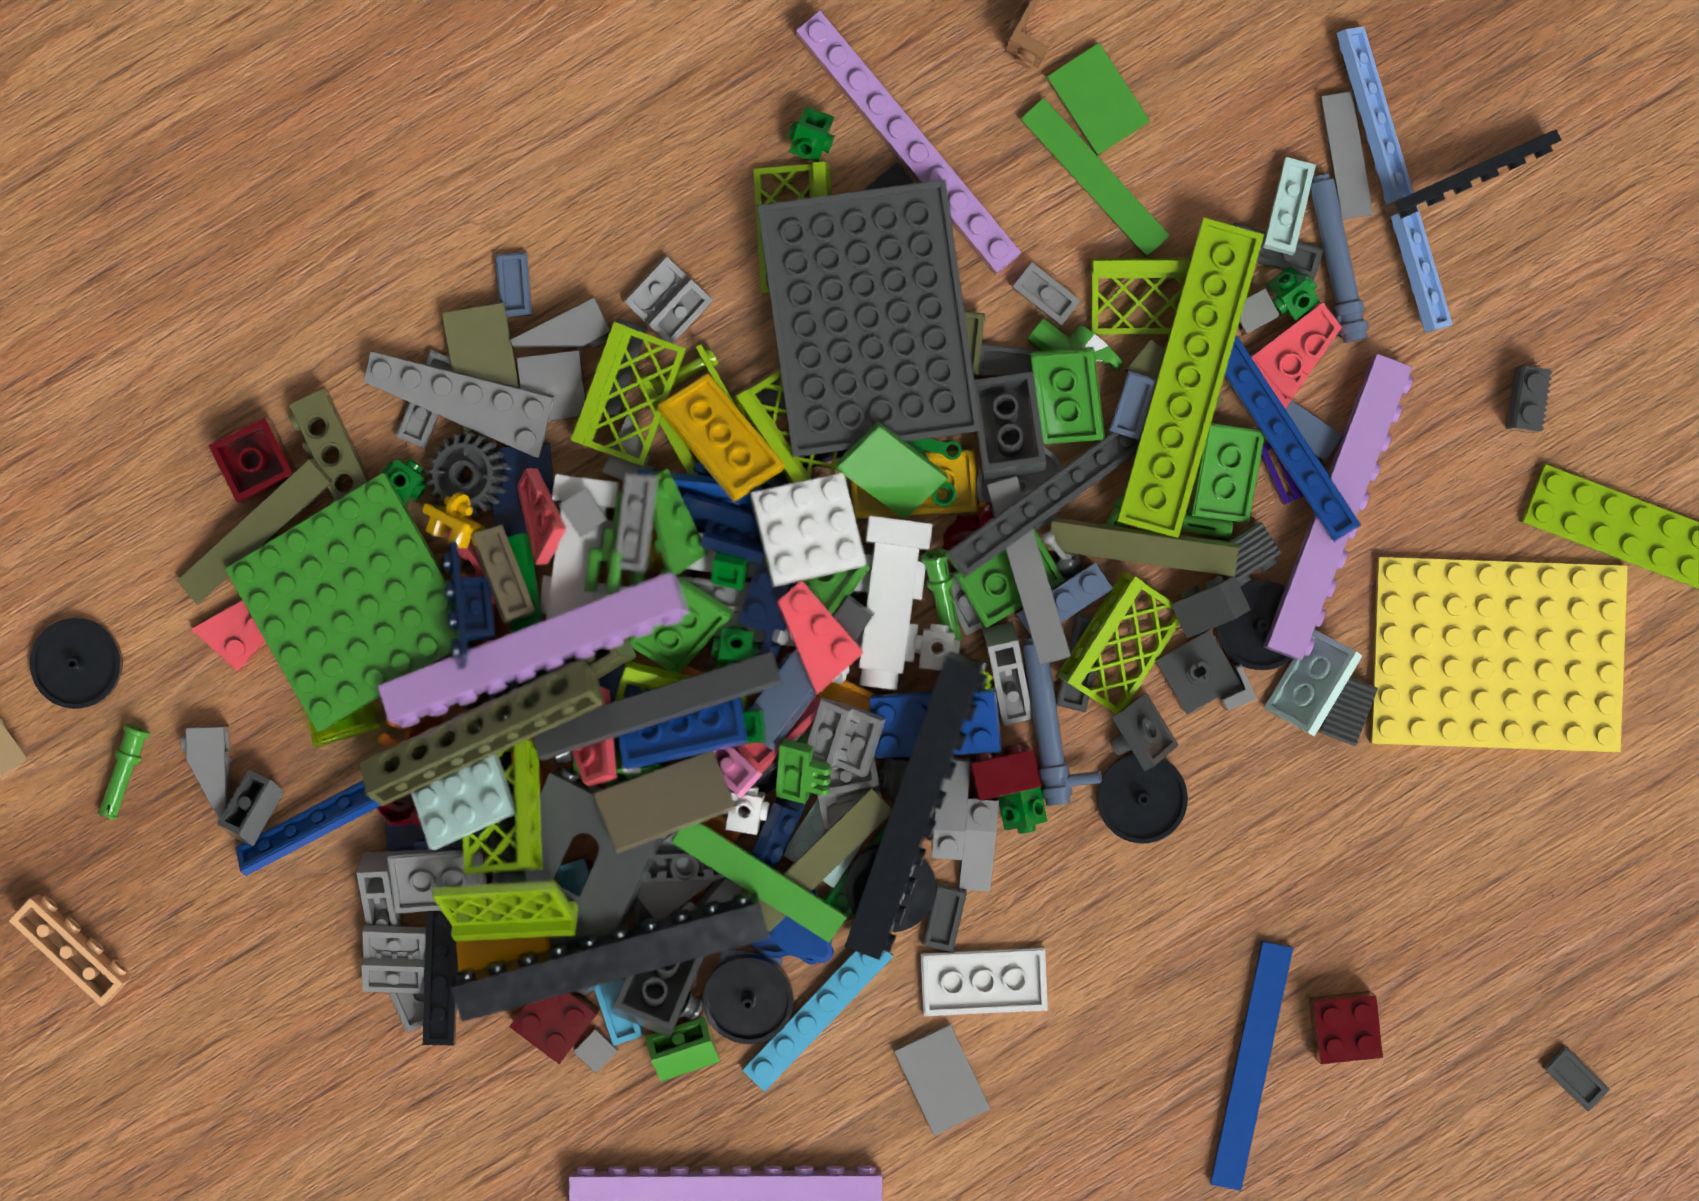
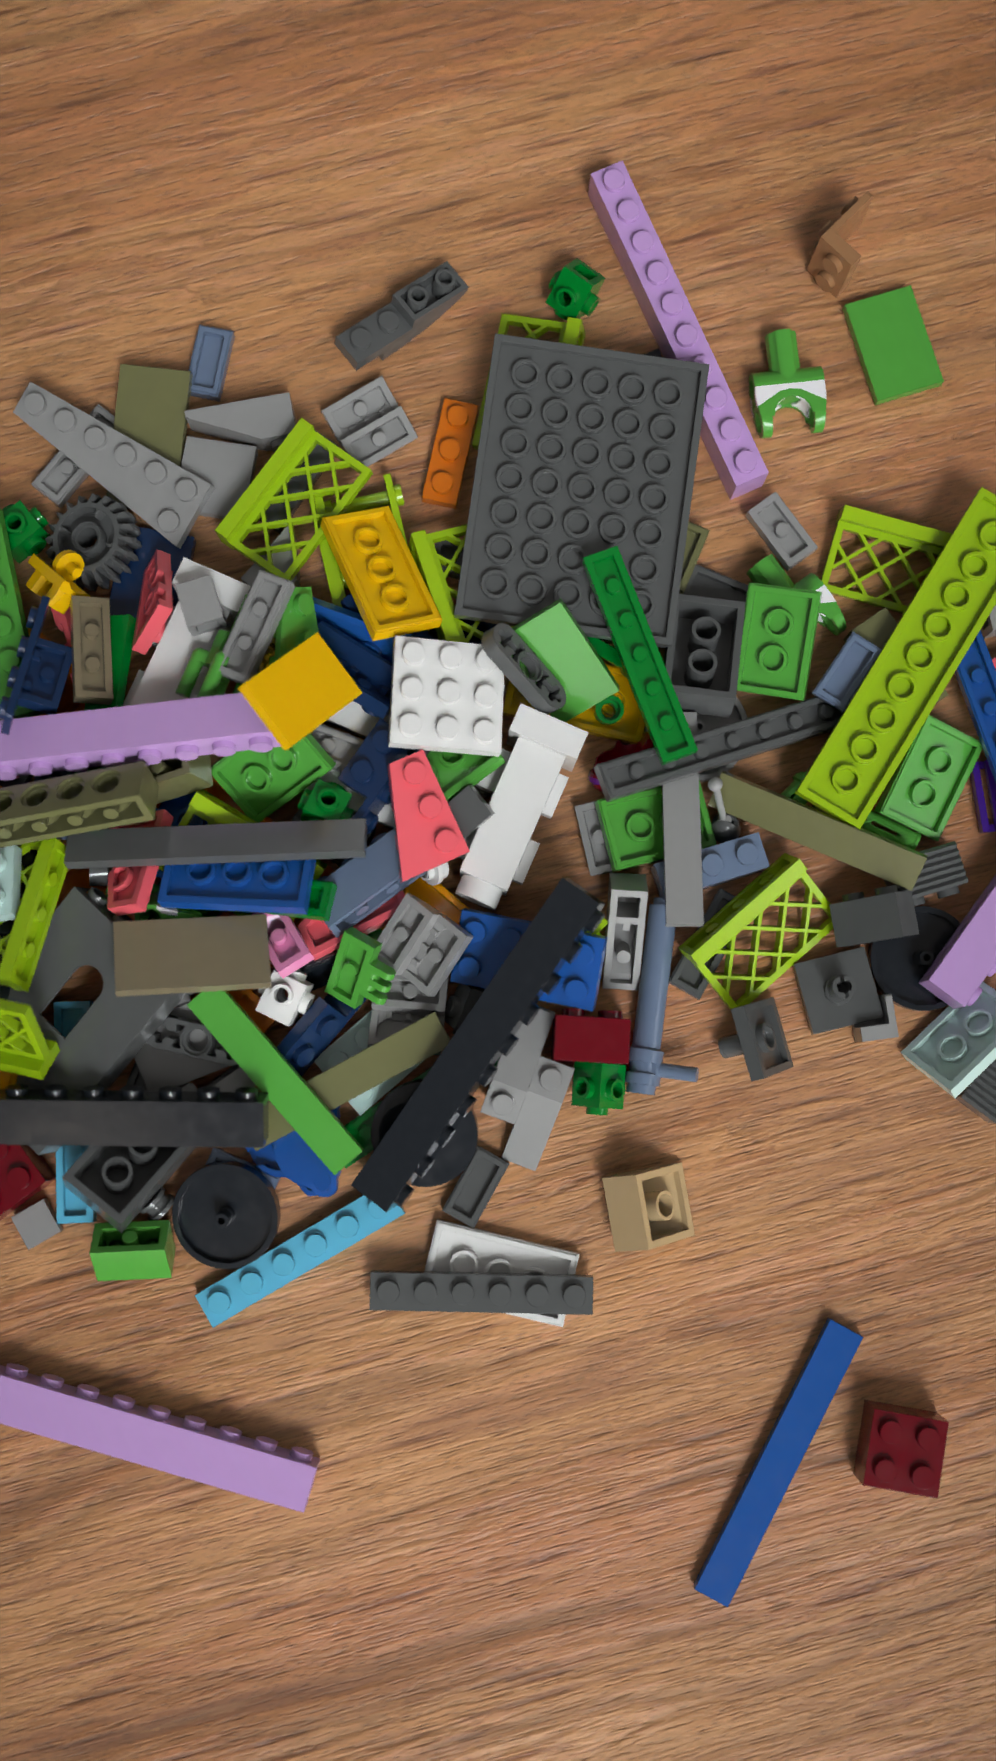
camera: 10 degrees right, 5 degrees down
green tile [712,552,747,591] -> none
light grey tile [894,1024,990,1136] -> none
white brick [914,624,960,670] -> none
bright green pin [921,549,962,641] -> none
bright green tile [1020,98,1170,257] -> none
black piece [1097,754,1188,844] -> none
none -> yellow tile [238,632,362,751]
none -> dark grey slope [335,261,469,370]
none -> dark grey plate [369,1270,593,1315]
none -> orange plate [422,398,479,509]
none -> dark grey beam [481,623,566,715]
none -> green plate [582,546,698,766]
none -> tan slope [602,1162,695,1252]
none -> bright green connector [749,329,826,439]

